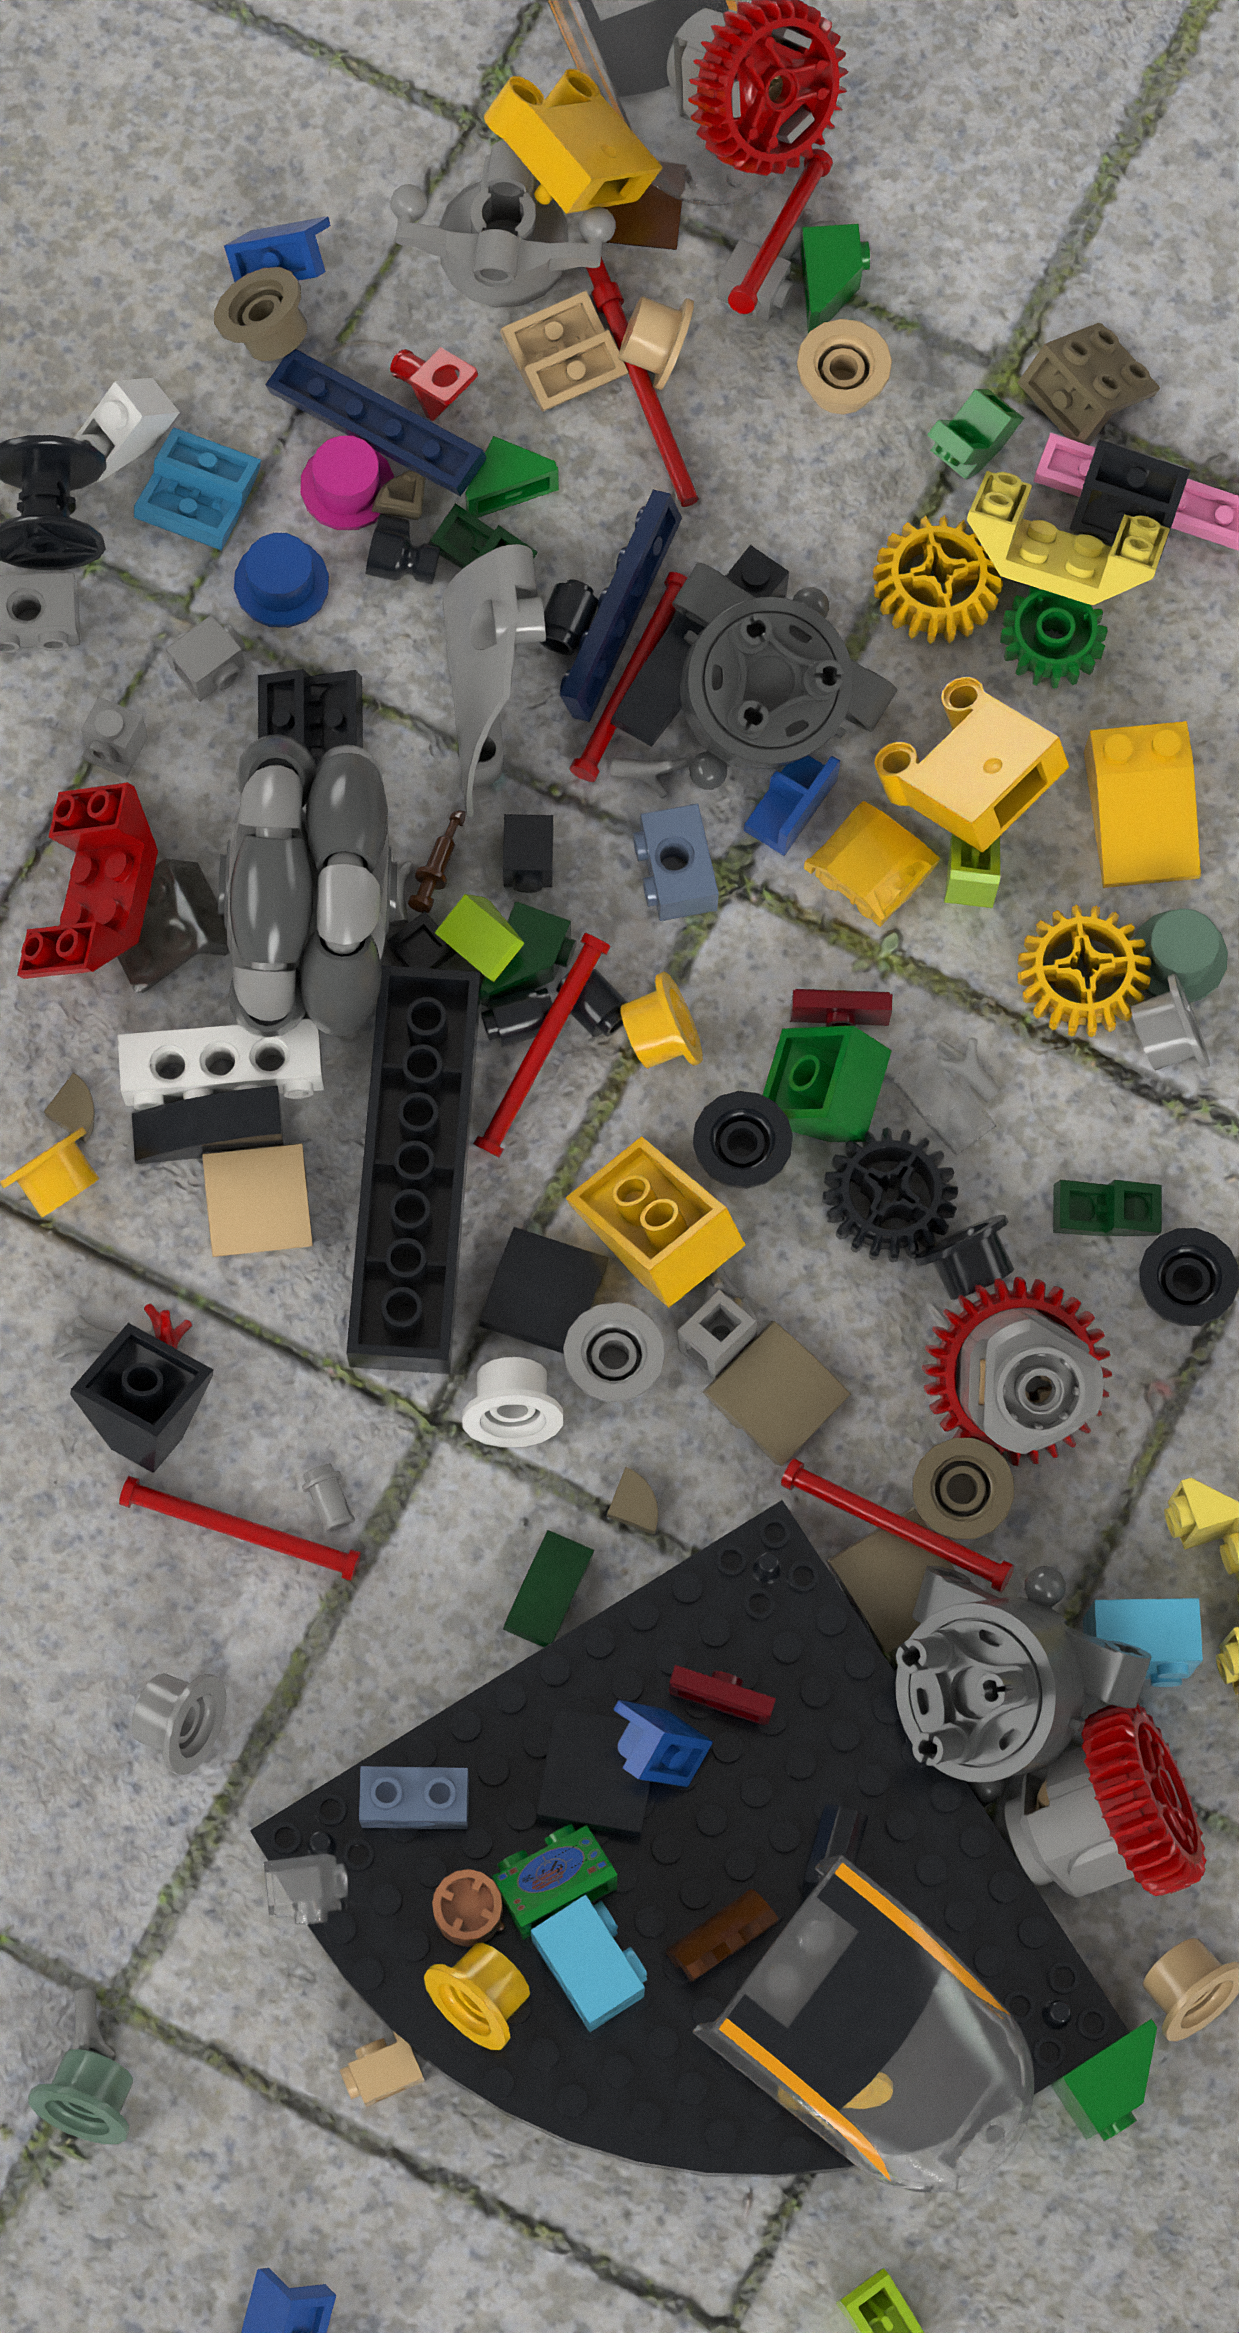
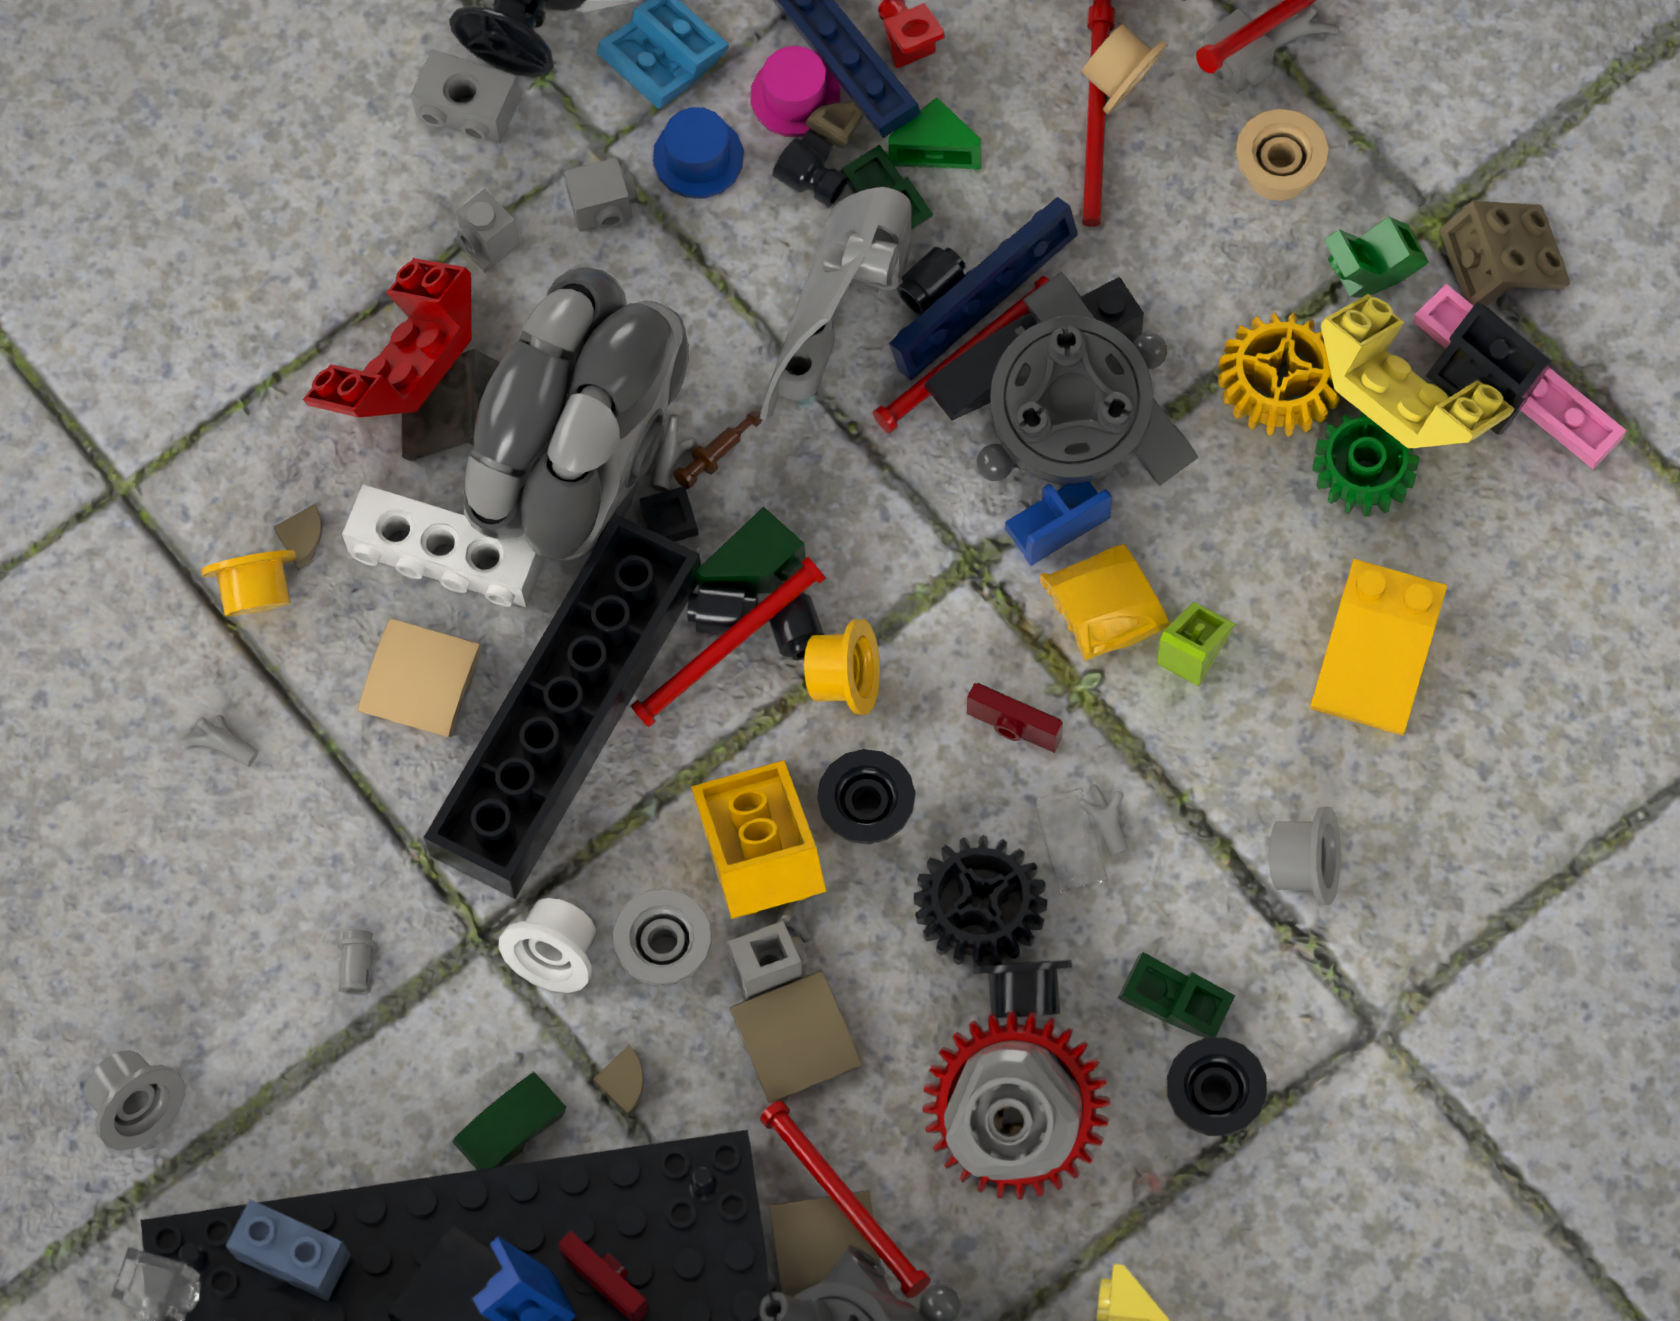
camera: 30 degrees right, 5 degrees down
black slope [70,1322,214,1473] -> none
red bar [119,1476,361,1582] -> none
black slope [132,1086,284,1164] -> none
red bar [144,1304,192,1349] -> none
black slope [258,669,363,765] -> none
lime slope [435,894,524,982] -> none
black slope [479,1227,609,1354] -> none
tan slope [499,290,629,412] -> none
black brick [503,814,554,893] -> none
light grey bar [611,757,689,798] -> none
sand blue brick [633,803,719,921] -> none
green slope [762,1026,892,1142] -> none
green slope [800,224,870,333] -> none
yellow piece [874,677,1069,853] -> none
dark tan piece [912,1438,1014,1539] -> none
yellow gear [1017,904,1151,1038] -> none
sand green piece [1133,909,1228,1003] -> none

